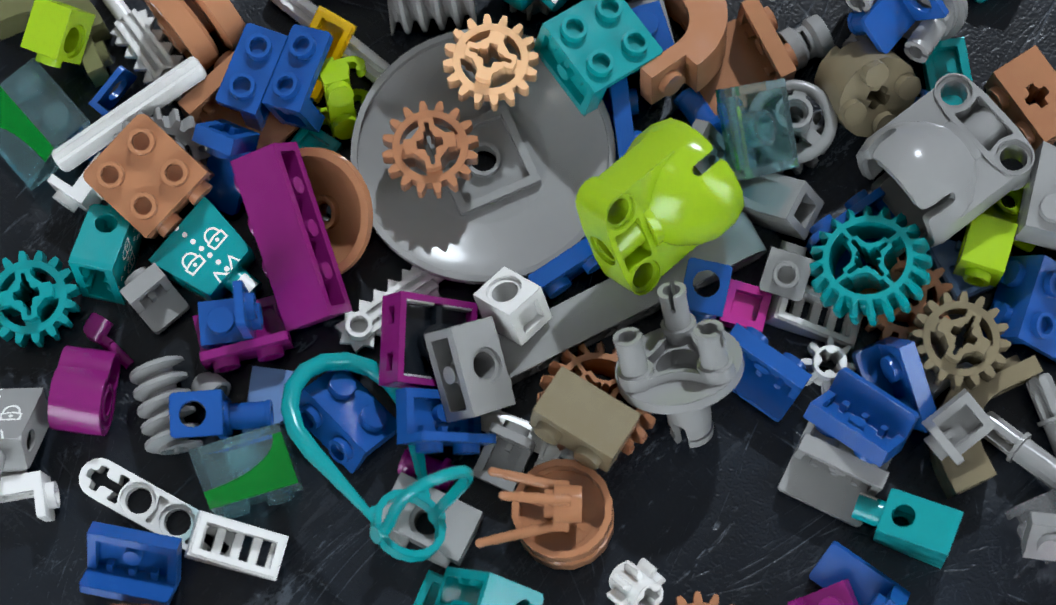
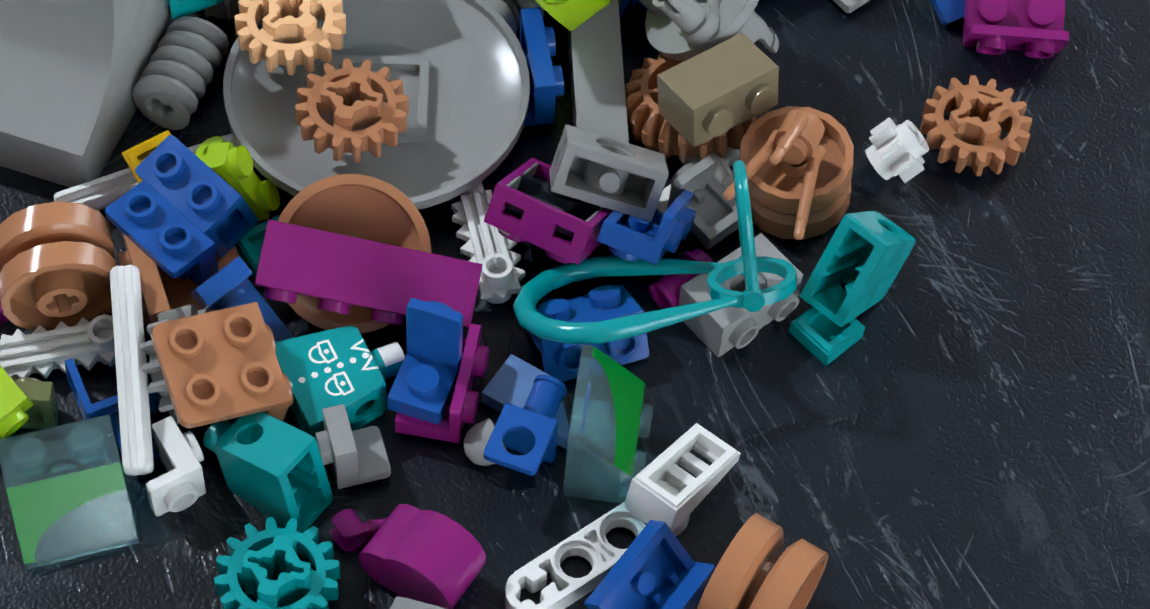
camera: 70 degrees left, 20 degrees down
light grey piece [129,356,204,455] -> none
white brick [473,266,552,346] -> none

